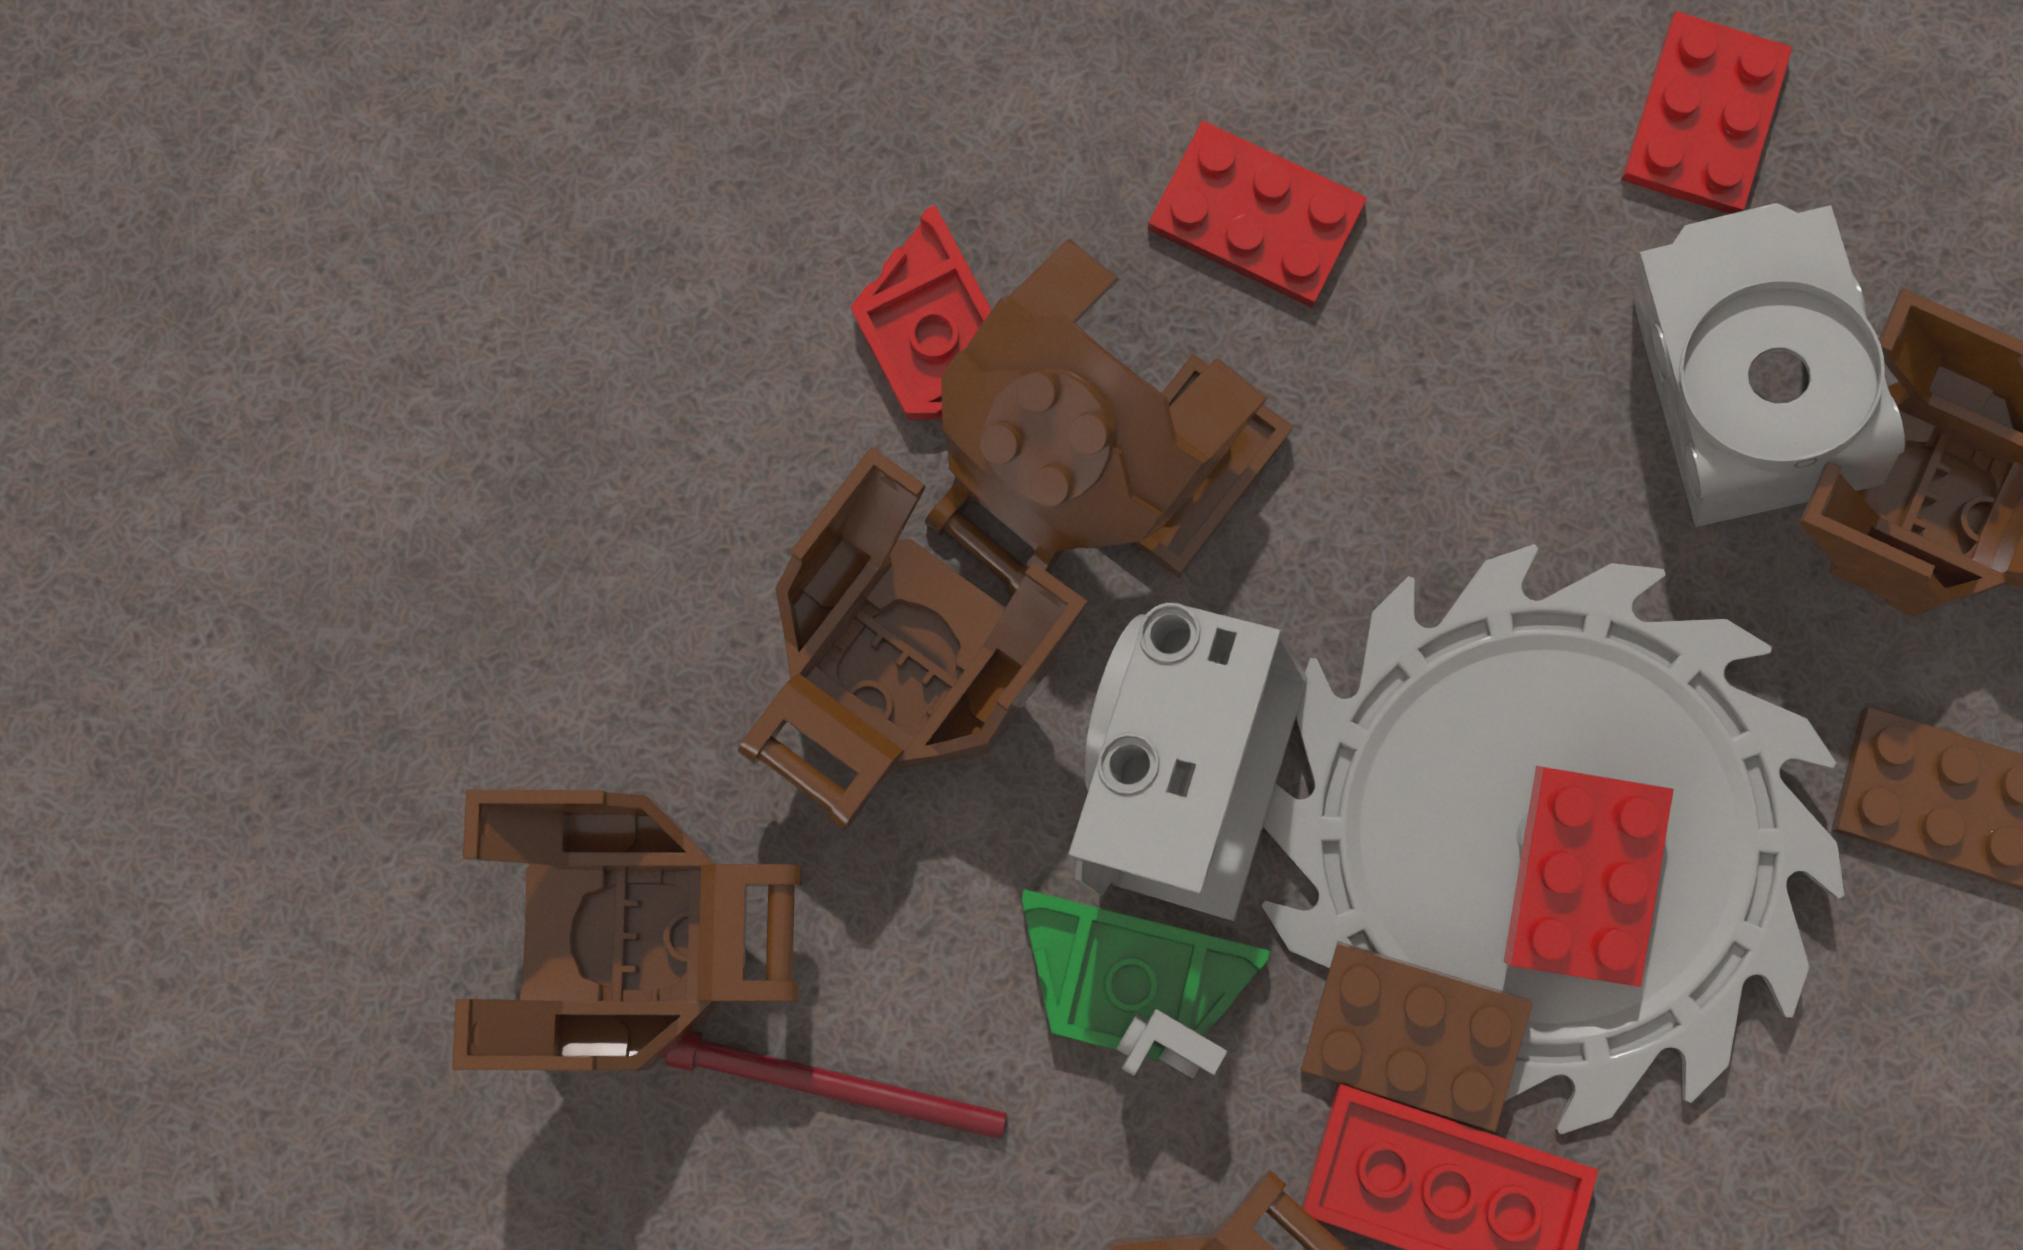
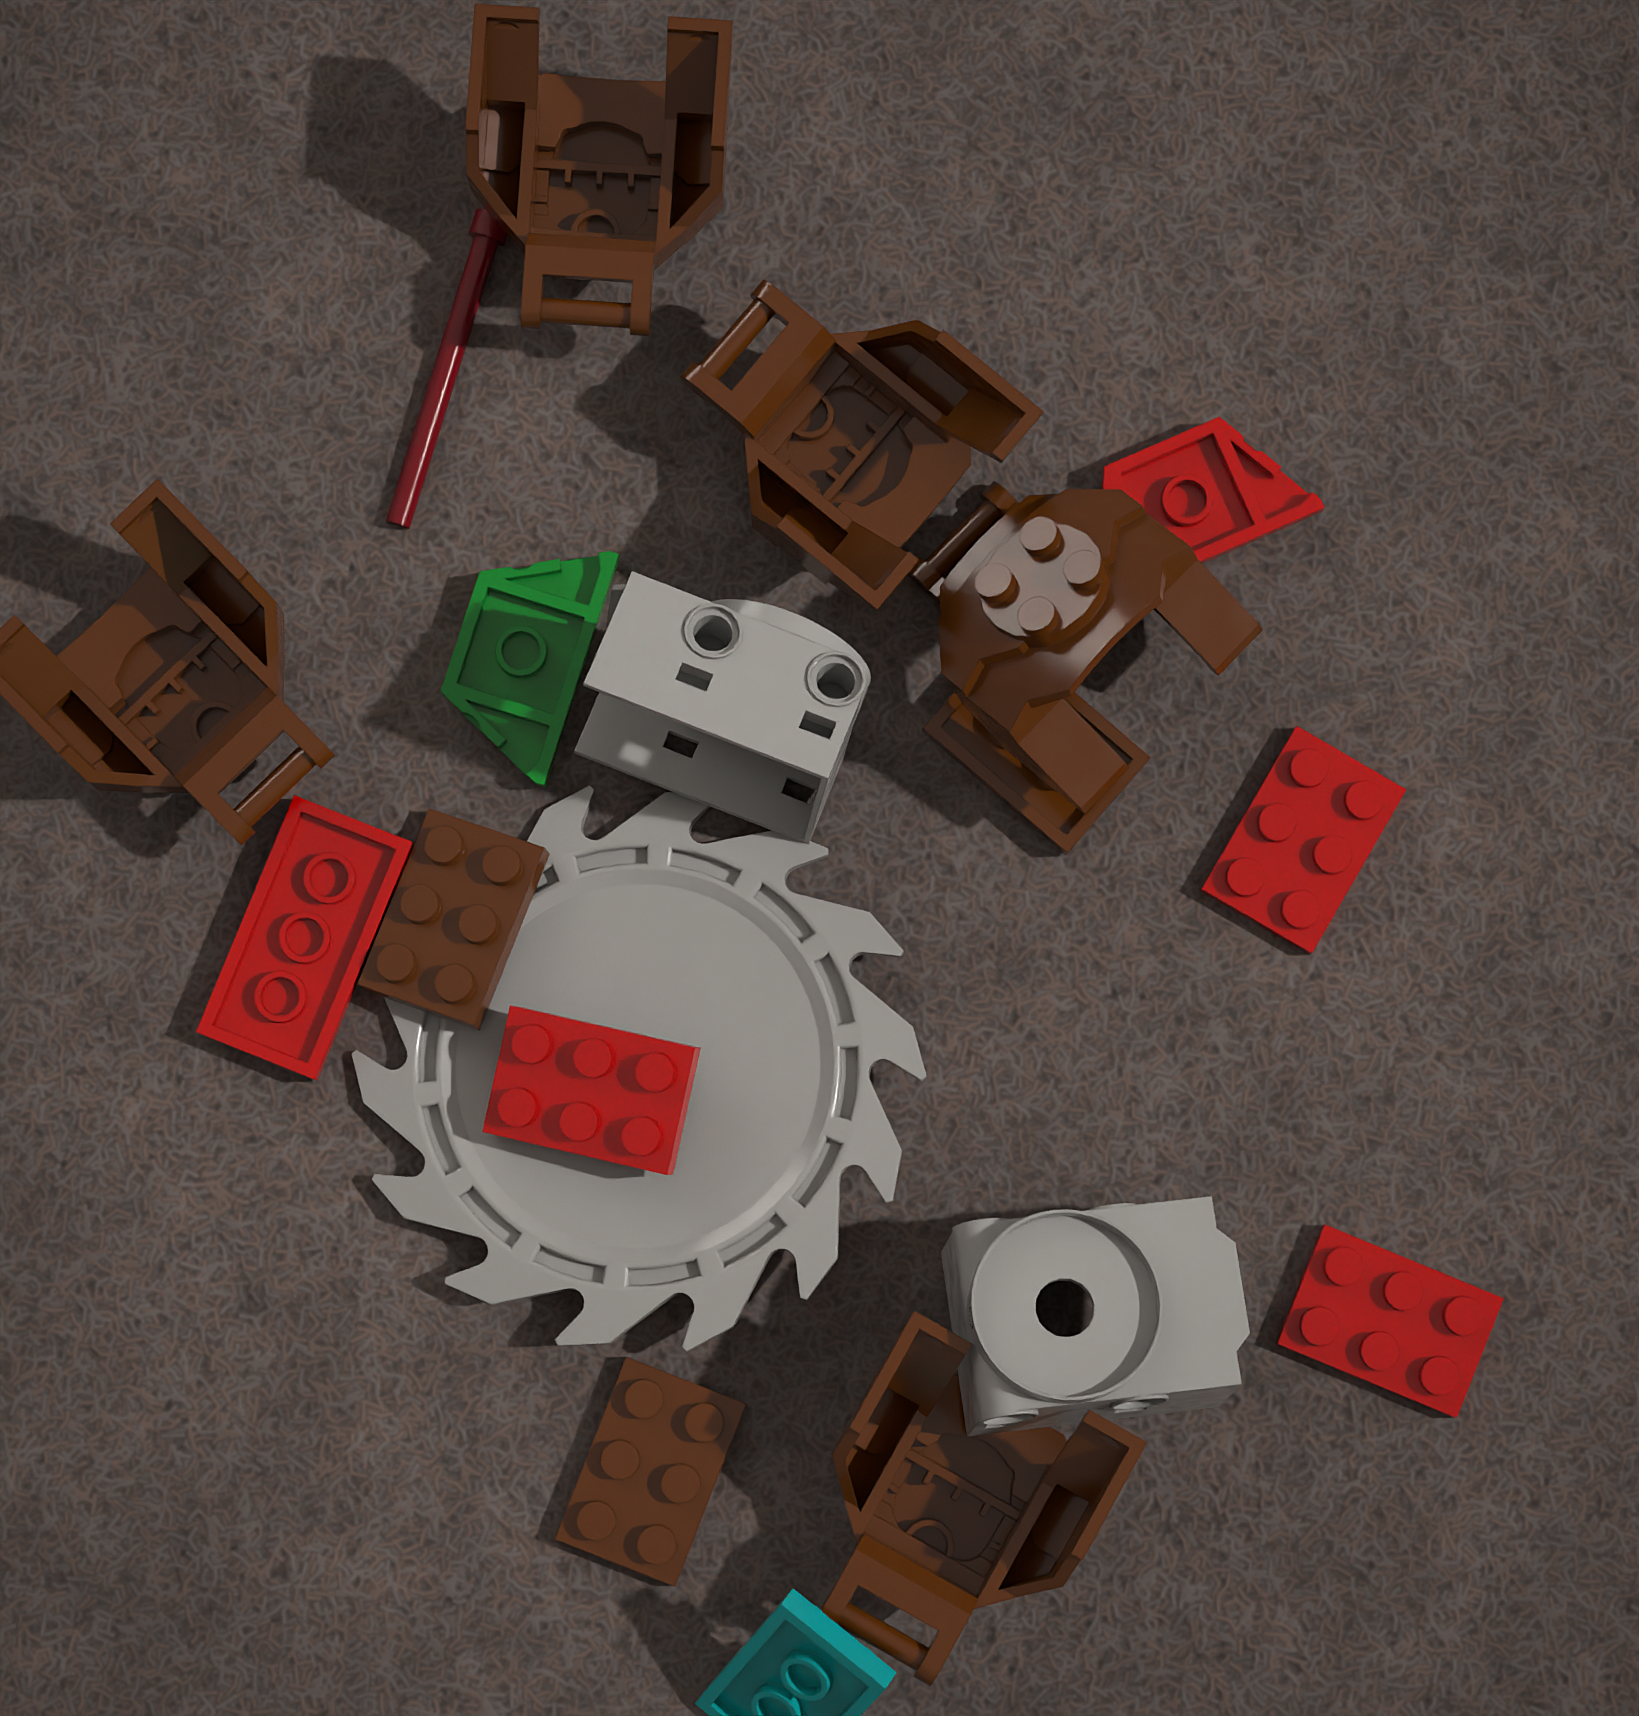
camera: 85 degrees right, 5 degrees up
light grey bracket [1116,1009,1227,1079] -> none

